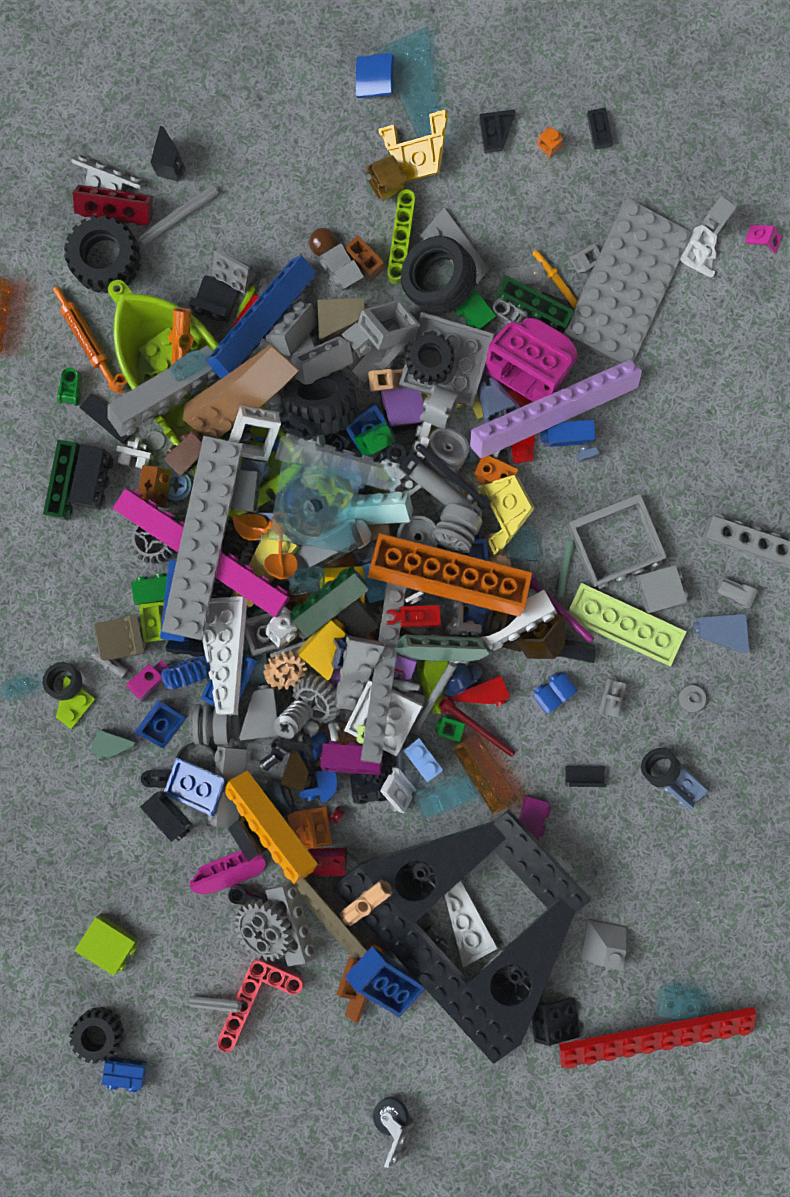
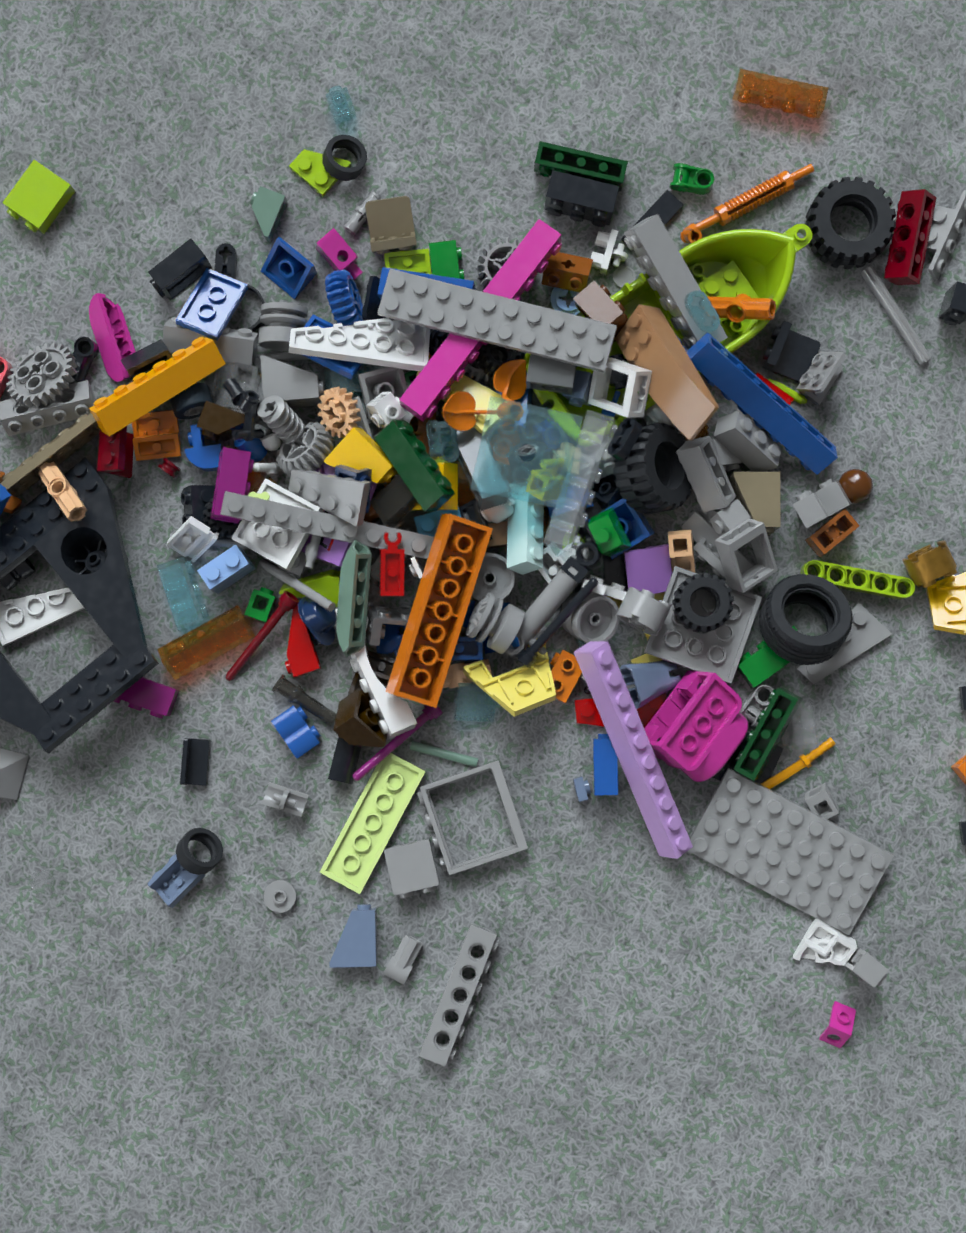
camera: 90 degrees right, 0 degrees up
none -> clear smoke pin [271,674,337,726]

